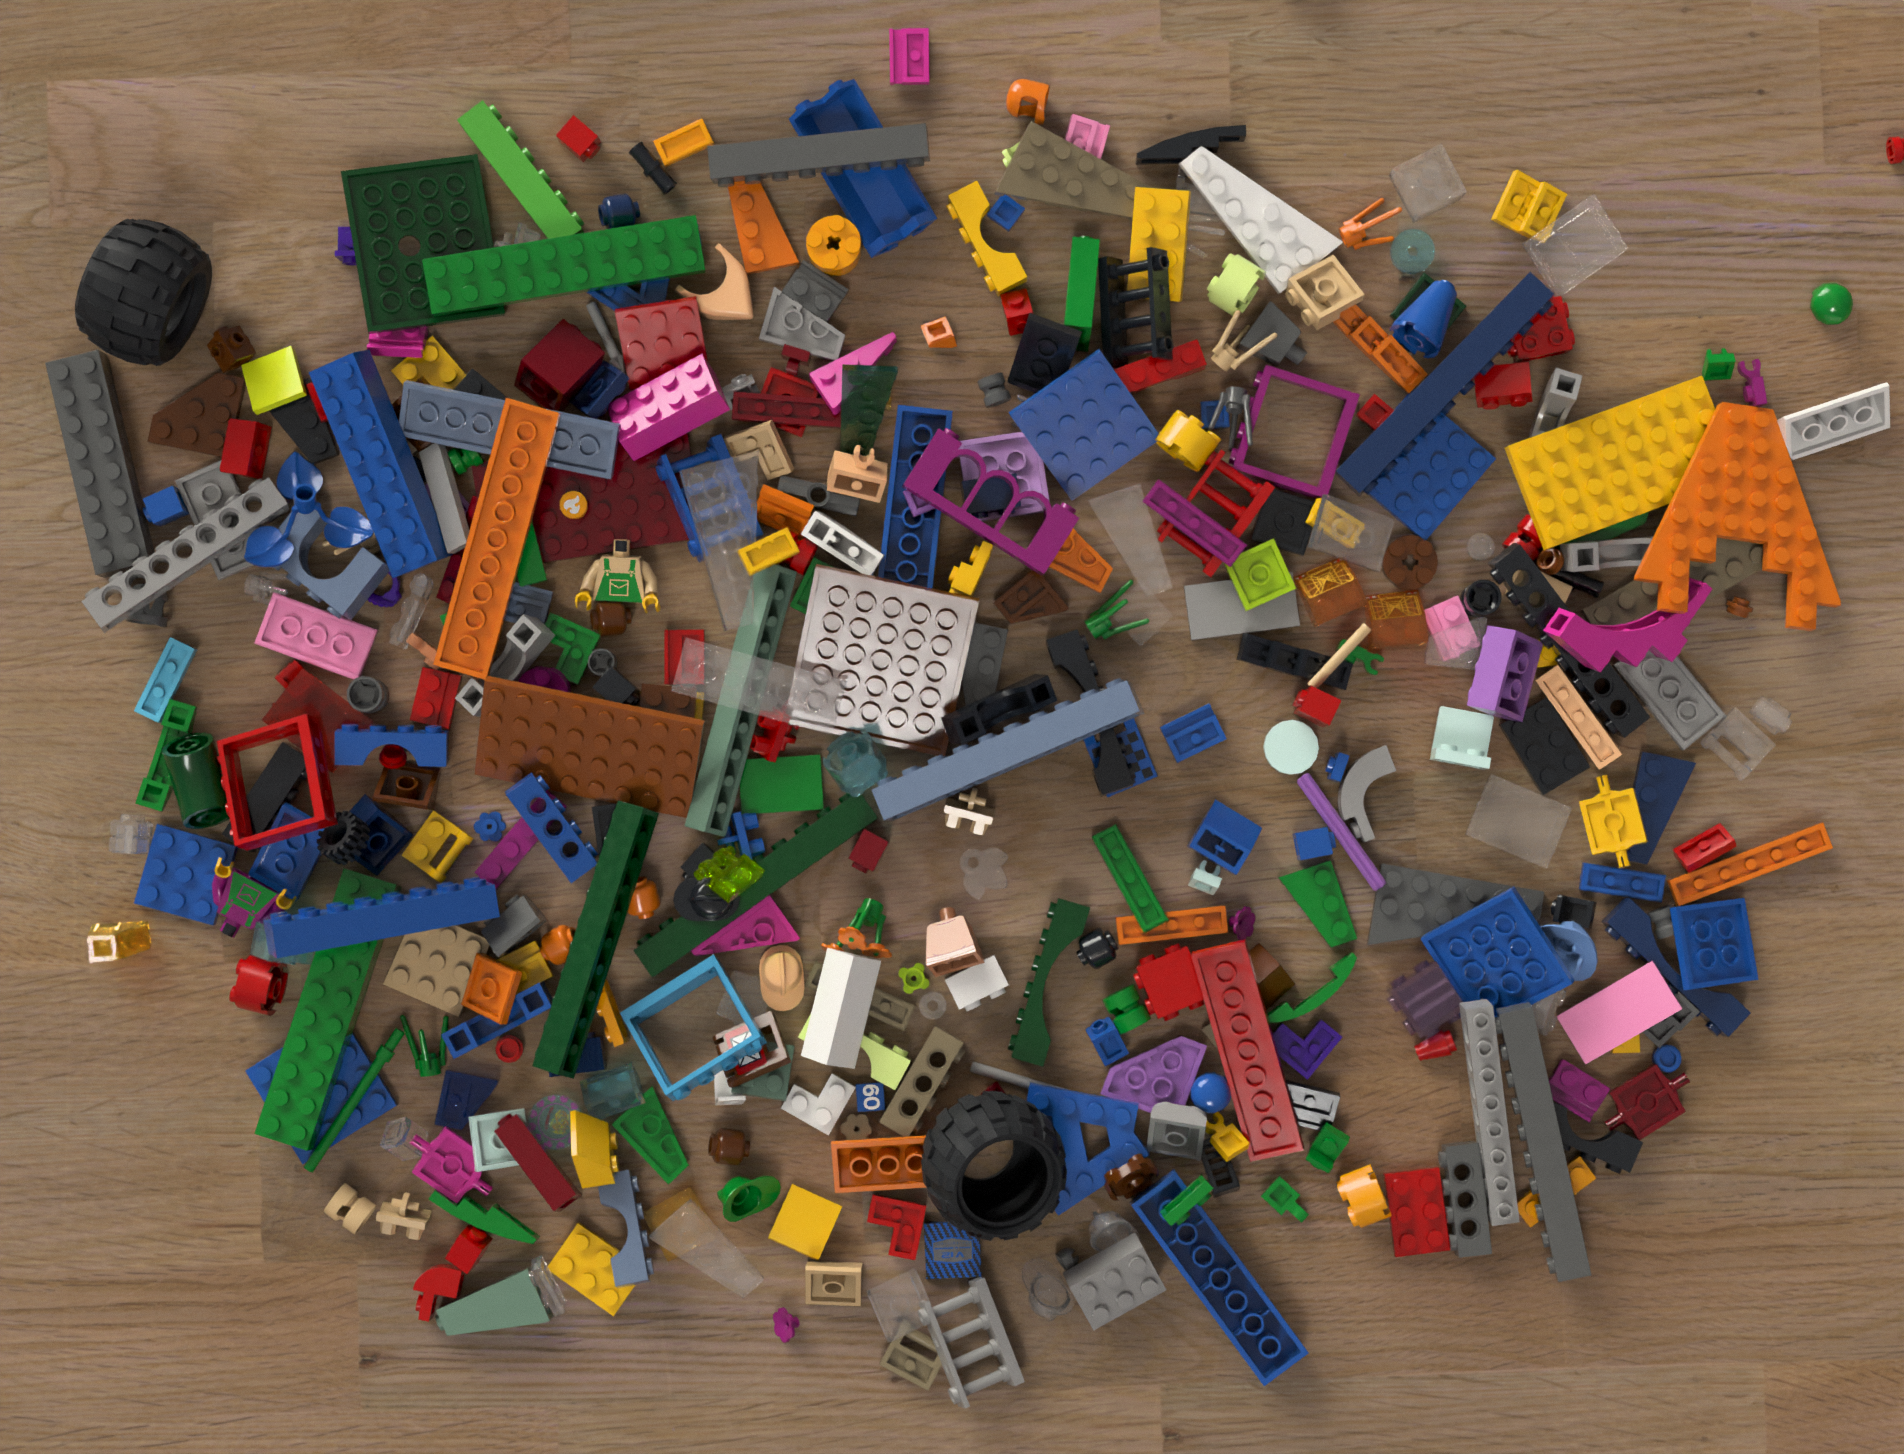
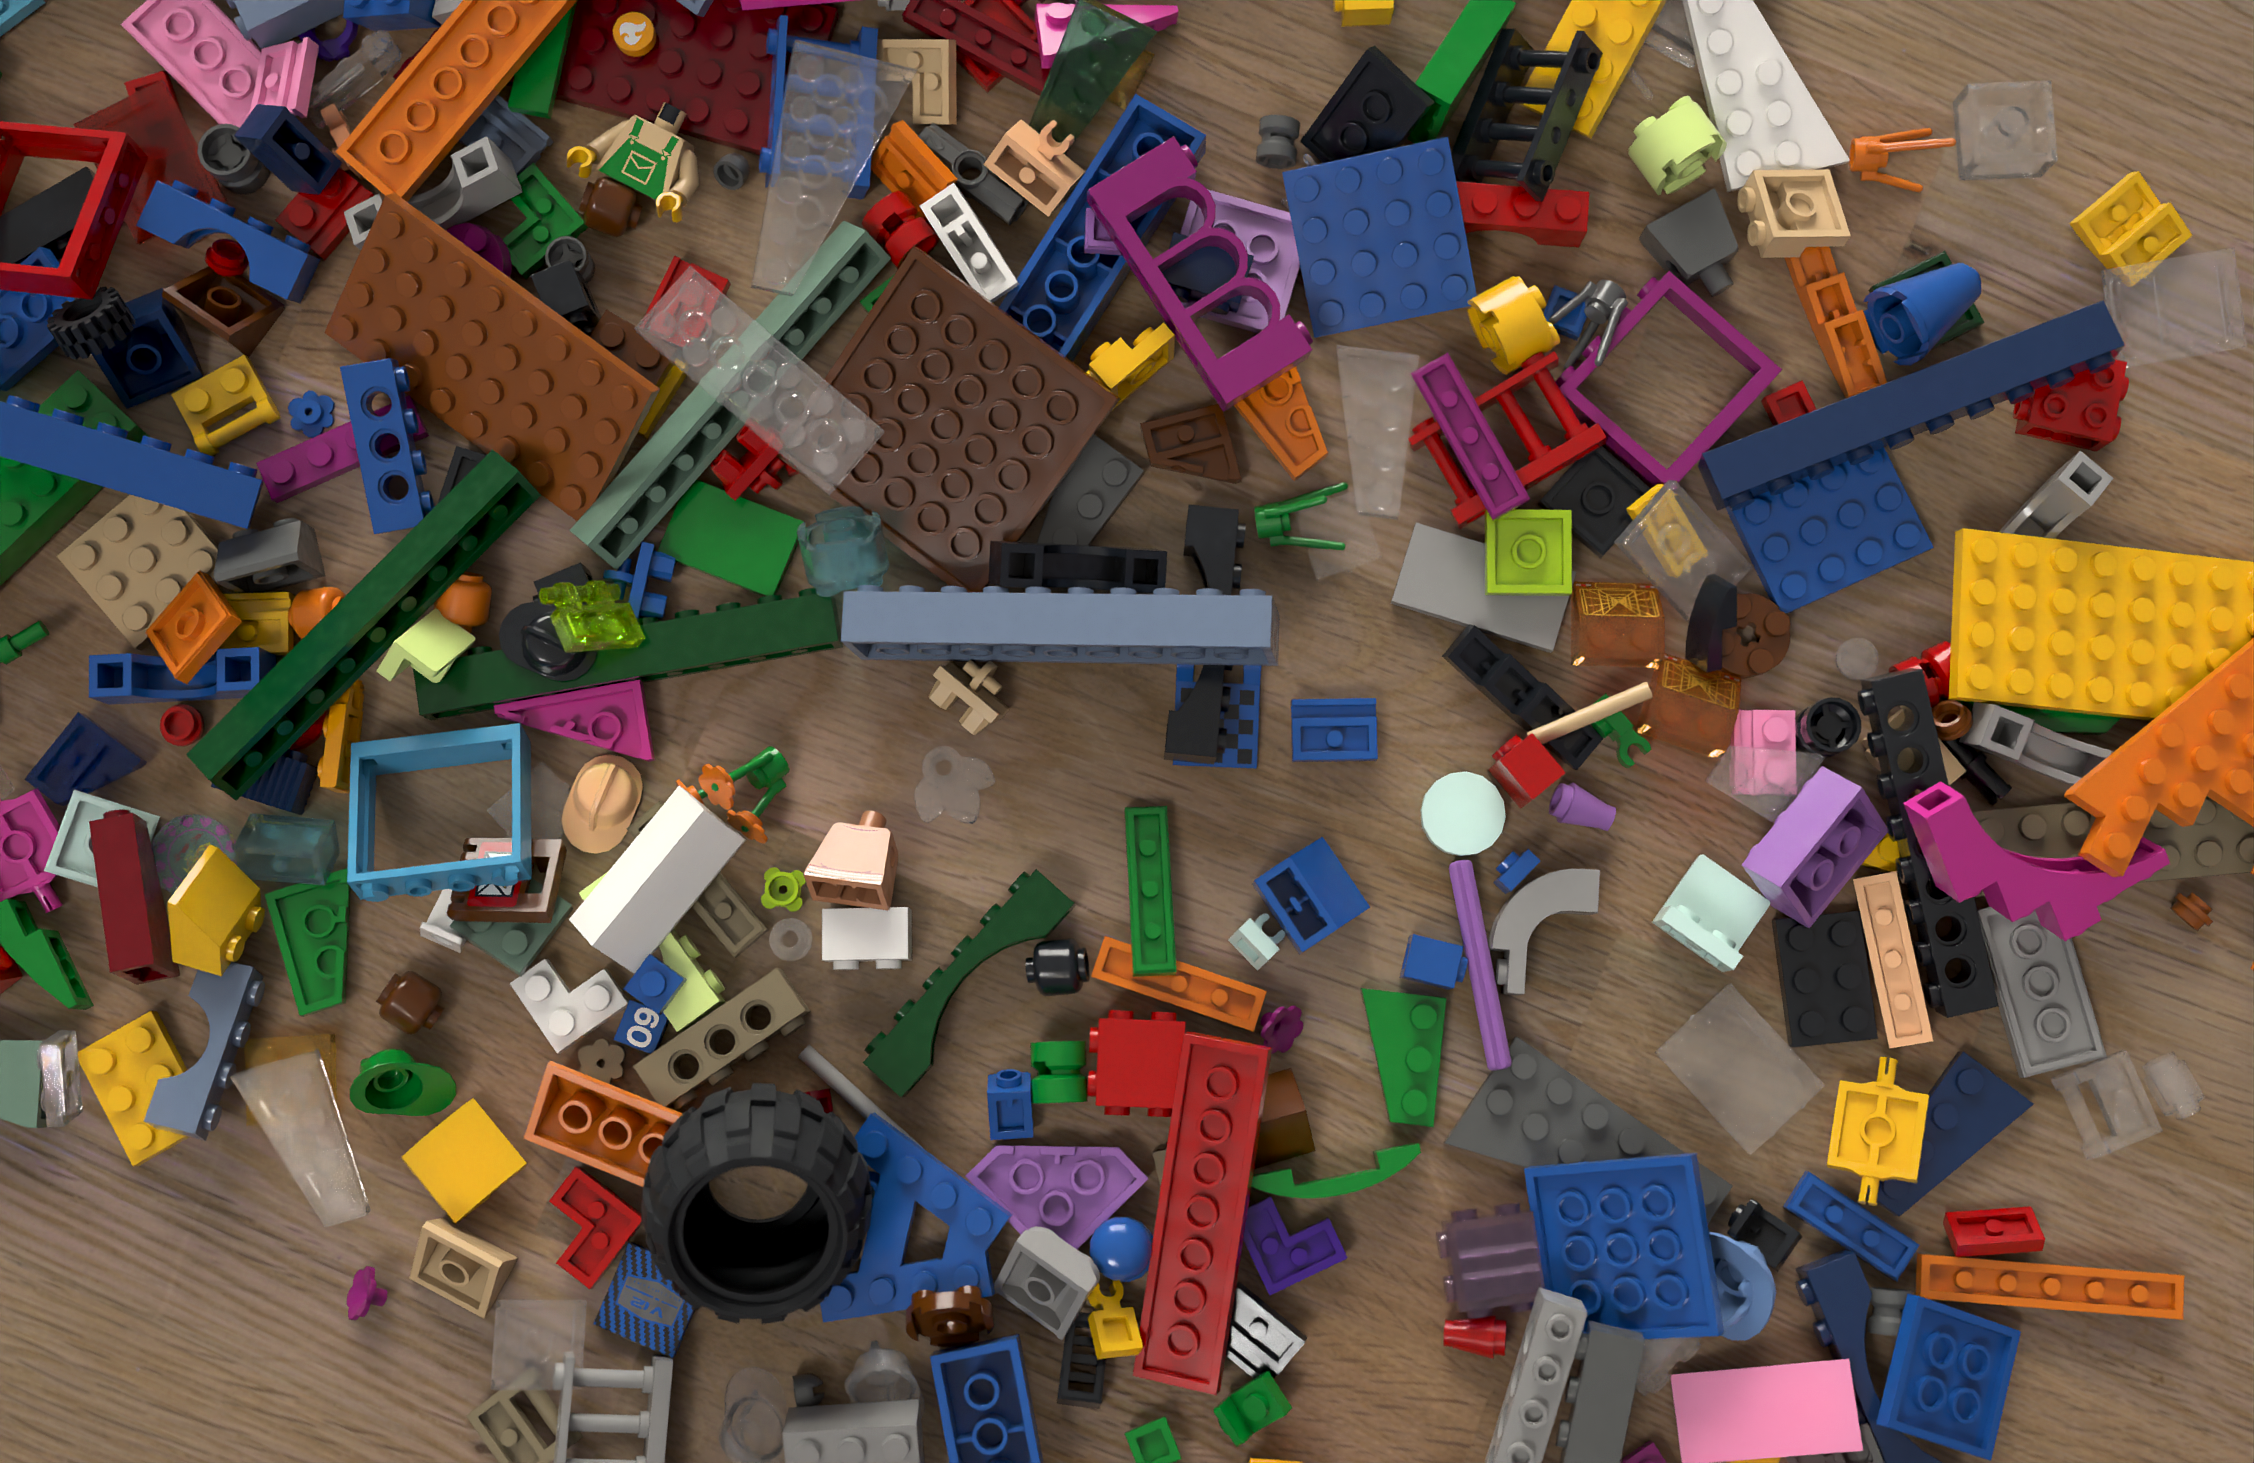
camera: 25 degrees right, 5 degrees down
green plant [400,1015,449,1077] -> none
yellow plate [737,527,800,576] -> none
dark red brick [848,829,890,874] -> none
orange slope [921,316,957,348] -> none
red bracket [1000,288,1033,336] -> none
green plate [1160,1174,1213,1226] -> none
tan plant [1211,310,1277,372] -> none
clear light blue piece [1390,229,1435,274] -> none
red brick [1474,362,1533,410] -> none
none -> dark blue brick [234,104,342,195]
none -> bright pink plate [250,37,319,118]
none -> yellowish green panel [376,608,475,683]
none -> blue plate [624,954,687,1015]
none -> dark grey hinge [713,153,750,190]
none -> medium lavender cone [1549,783,1616,831]
none -> black slope [1685,574,1737,672]

